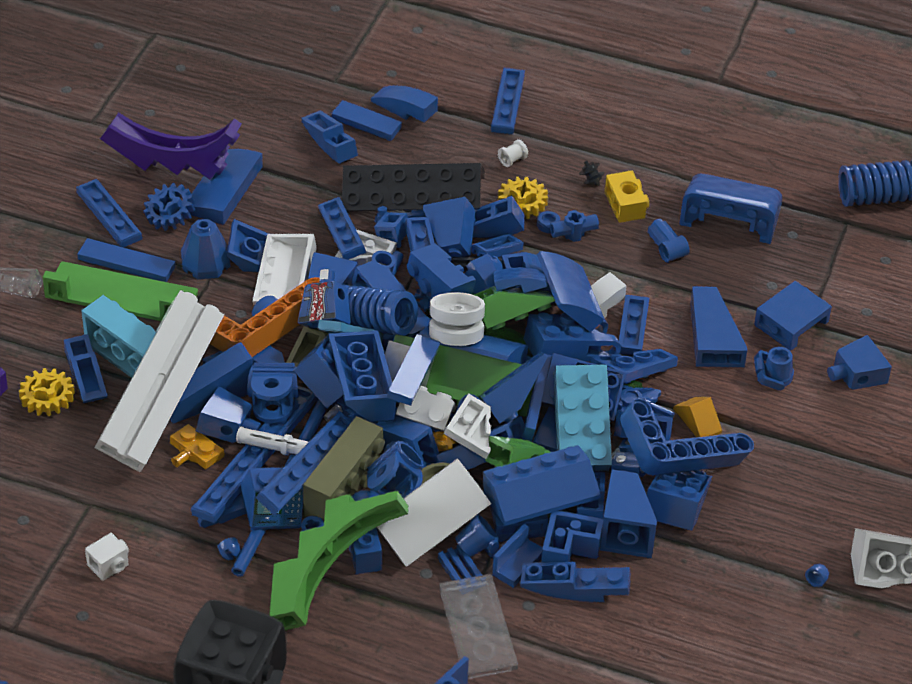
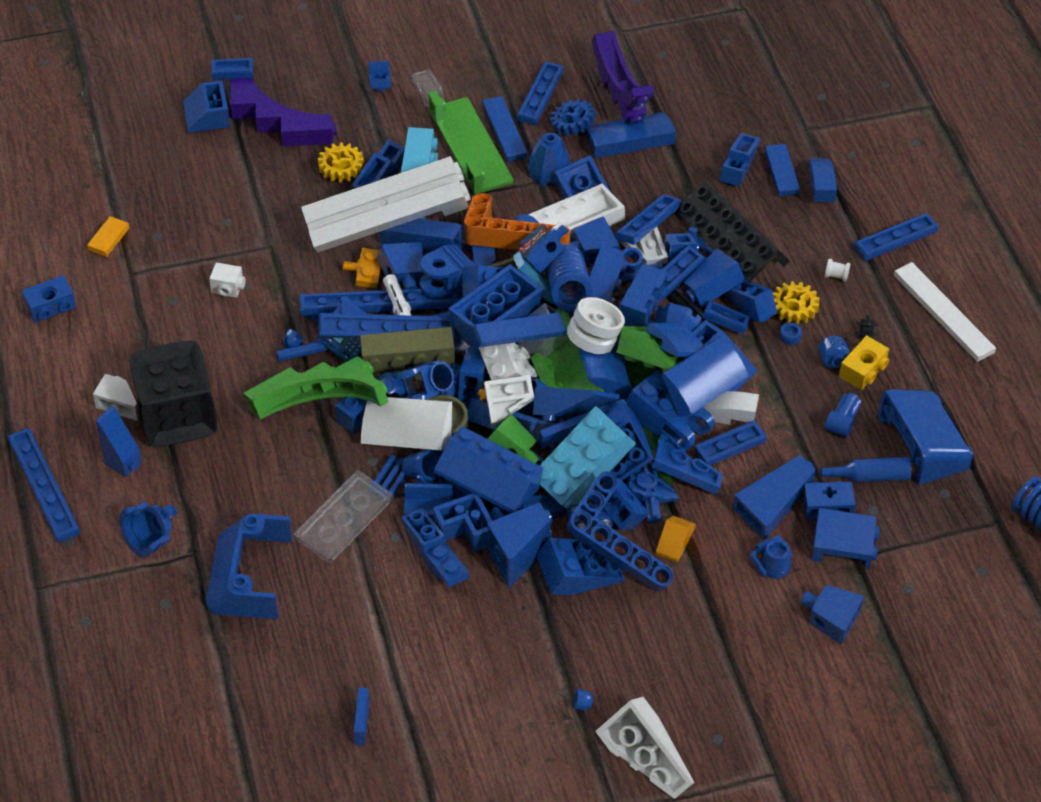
camera: 55 degrees right, 5 degrees up
blue axle [550,210,599,242] -> none
none -> blue brick [802,481,855,520]
none -> blue head [818,336,850,369]
none -> blue piece [821,457,911,483]
none -> white tile [894,262,996,362]

